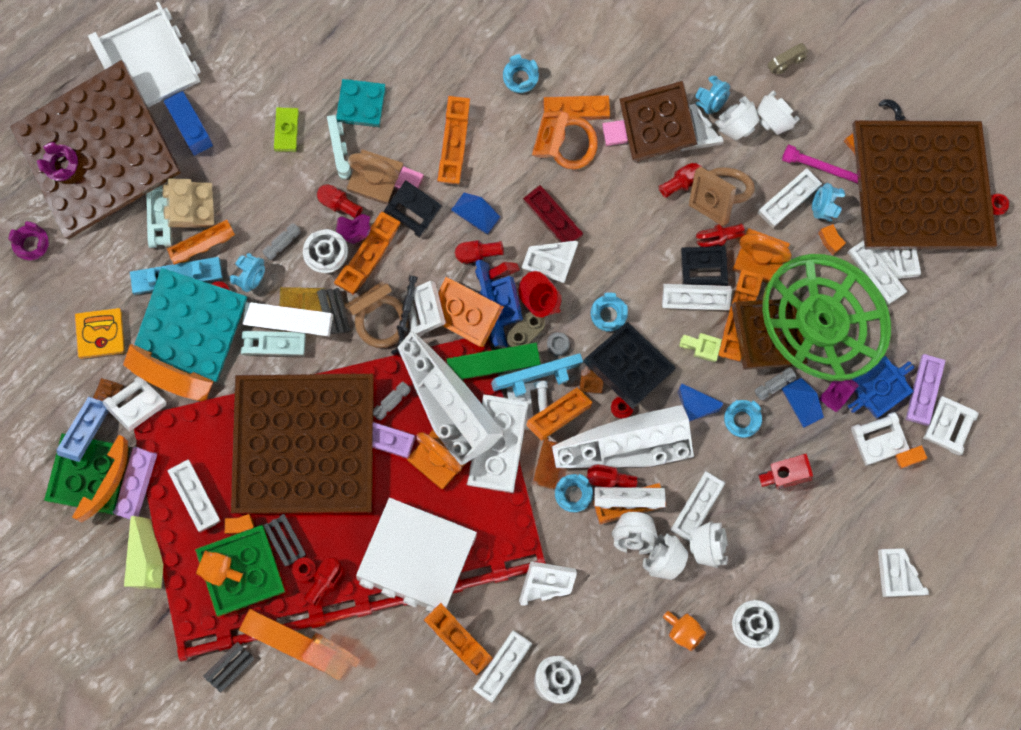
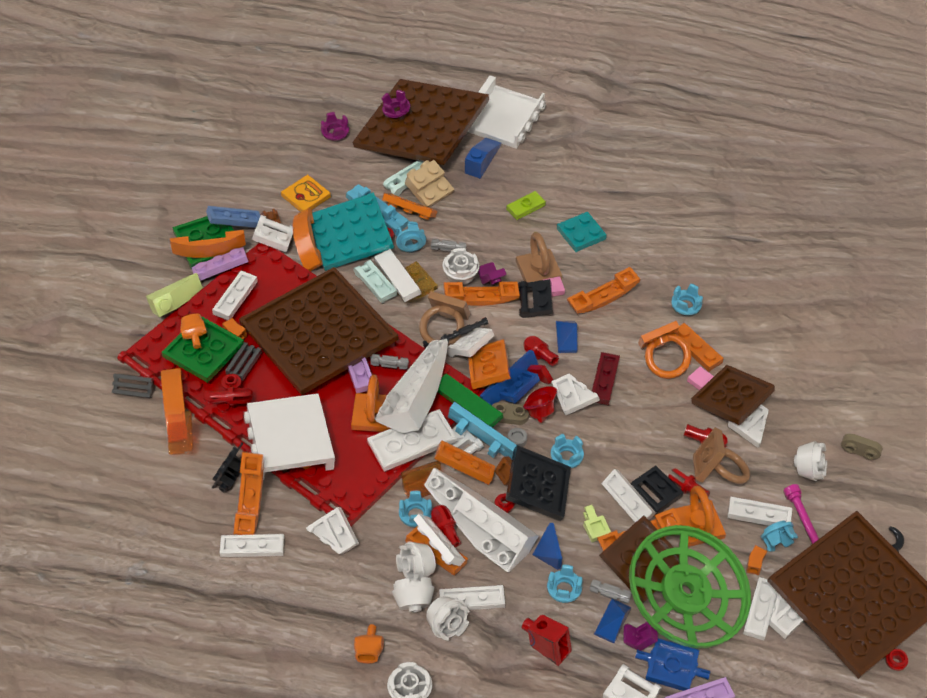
camera: 55 degrees right, 25 degrees down
red arm [316,184,363,218] -> none
dark grey tile [317,288,351,334] -> none
light aqua plate [327,115,352,180] -> none
white cone [534,656,581,703] -> none
medium azure piece [695,75,730,114] -> none
white cone [715,96,760,140] -> none
none -> black hinge [212,442,243,492]

